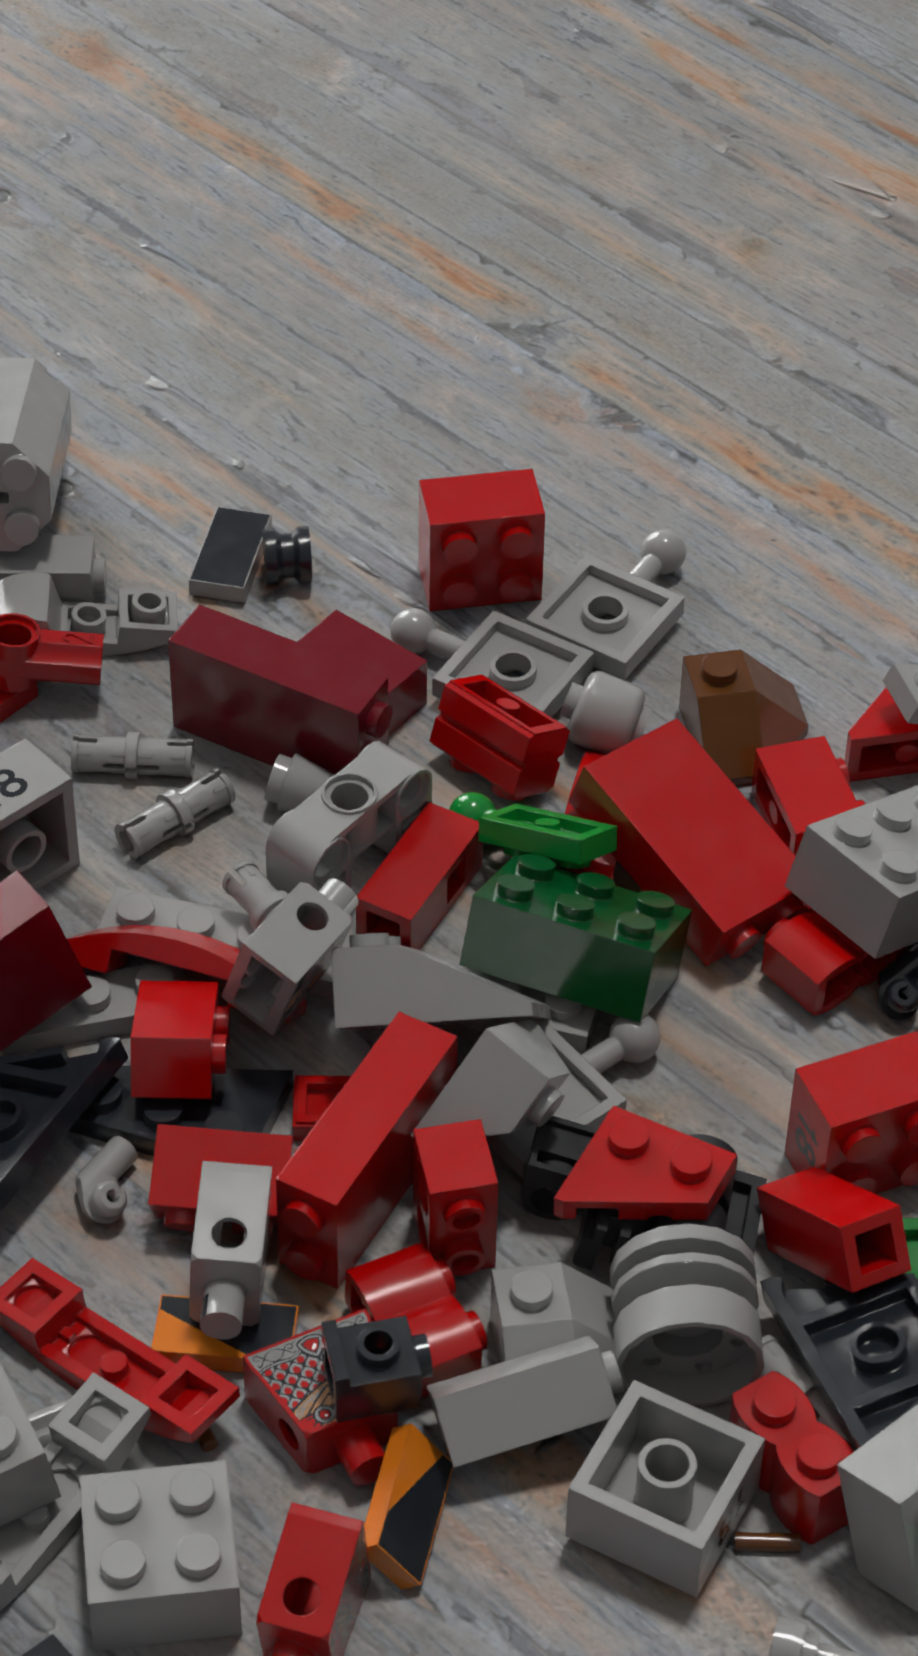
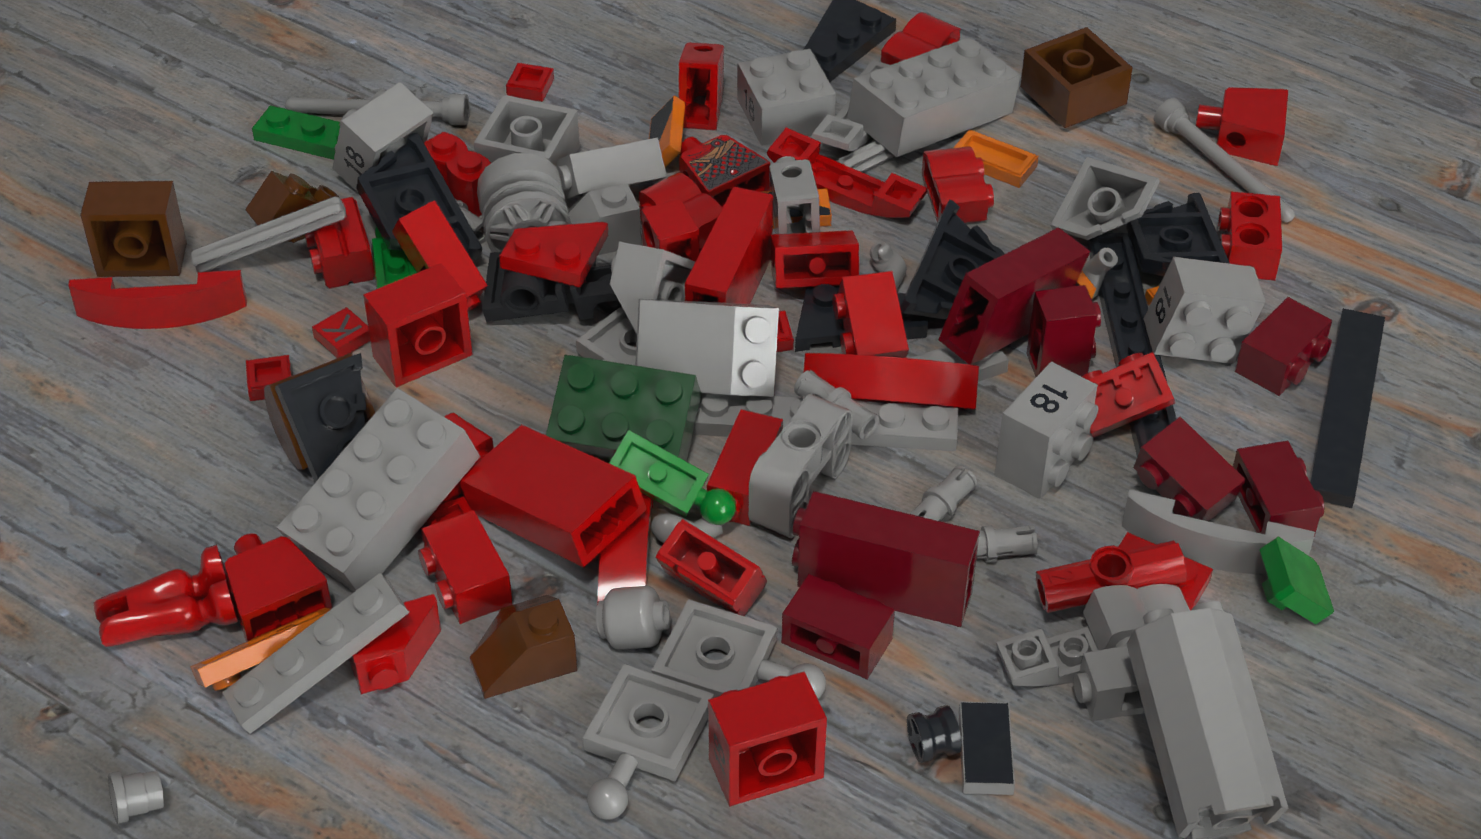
camera: 170 degrees right, 0 degrees up
light grey torso [221,878,358,1036] -> none
black brick [321,1316,433,1423] -> none

